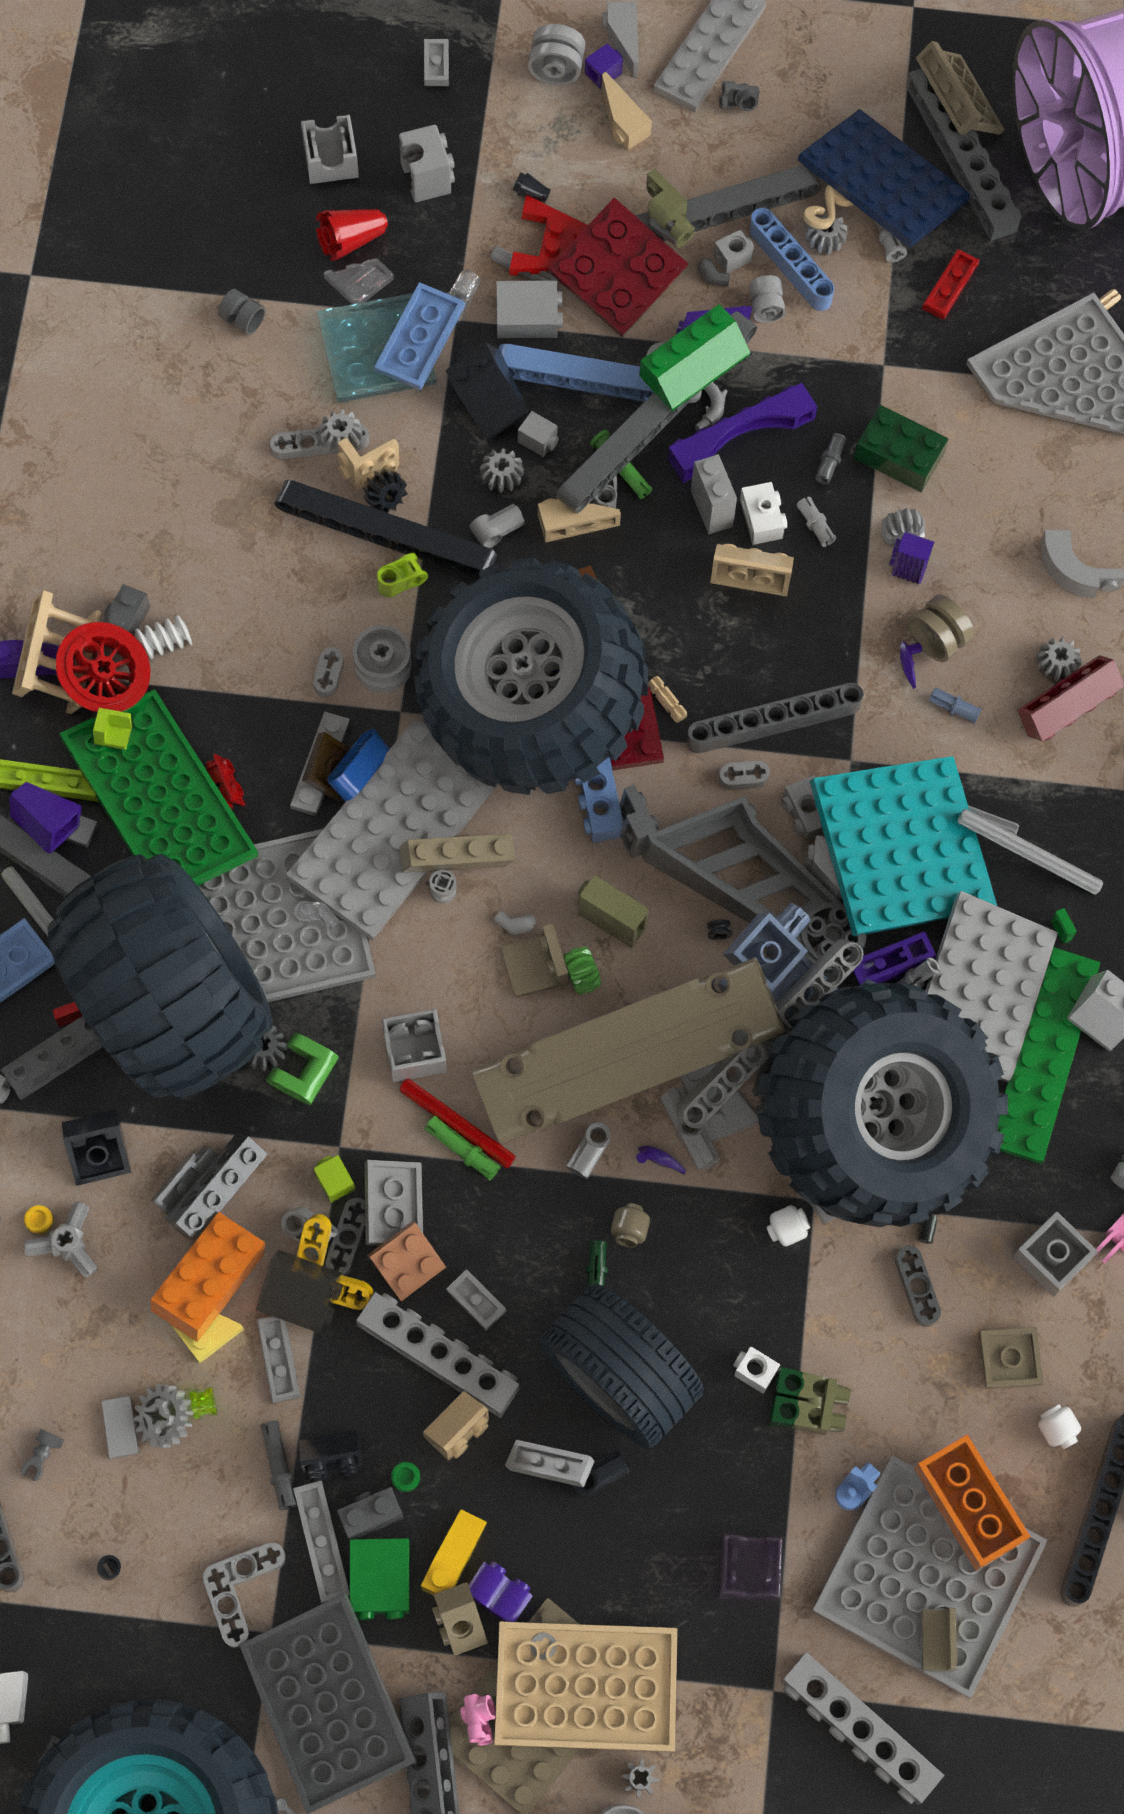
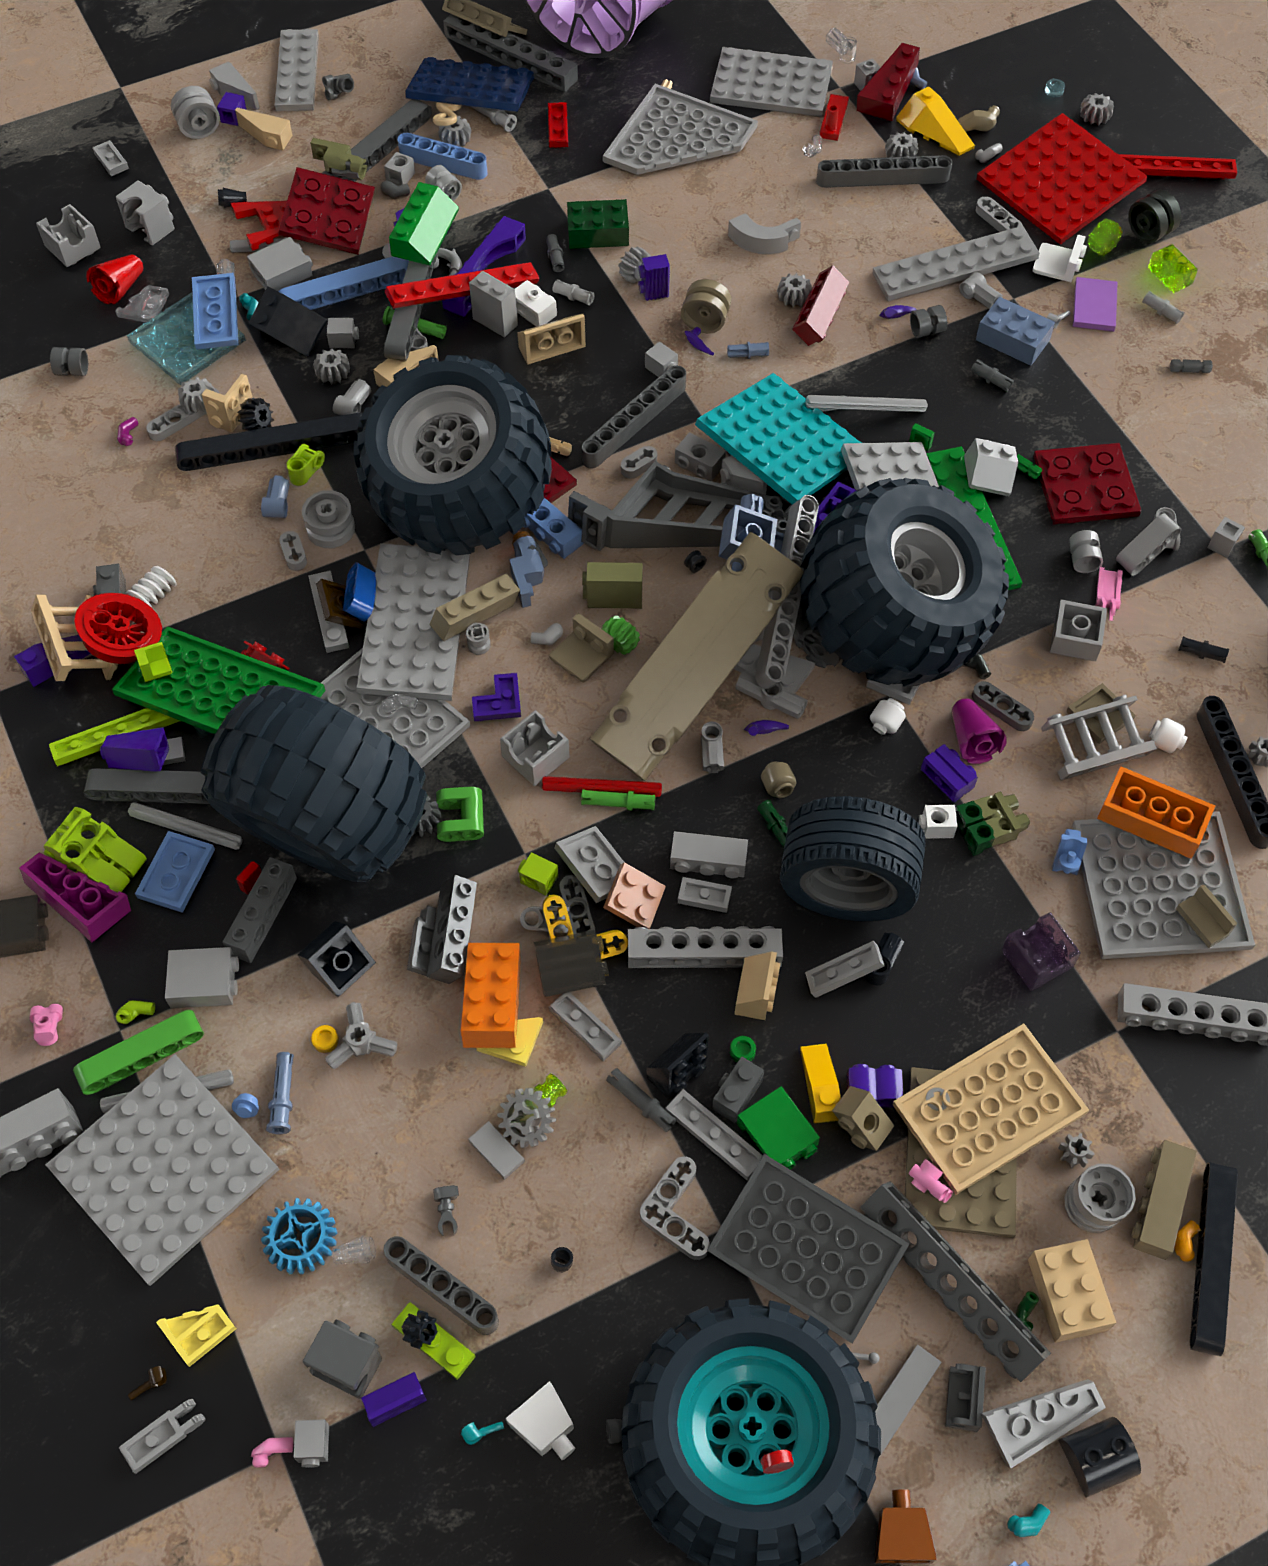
camera: 30 degrees left, 10 degrees down
none -> magenta arm [117,417,139,446]
none -> teal arm [239,293,259,321]
none -> sand blue piece [261,475,290,518]
none -> red plate [385,262,540,309]
none -> dark purple plate [472,673,521,722]
none -> sand blue plate [509,531,548,608]
none -> light grey brick [645,341,678,377]
none -> light grey brick [670,831,748,878]
none -> dark purple brick [921,744,978,803]
none -> magenta cone [952,699,1007,764]
none -> light grey fence [1041,695,1157,780]

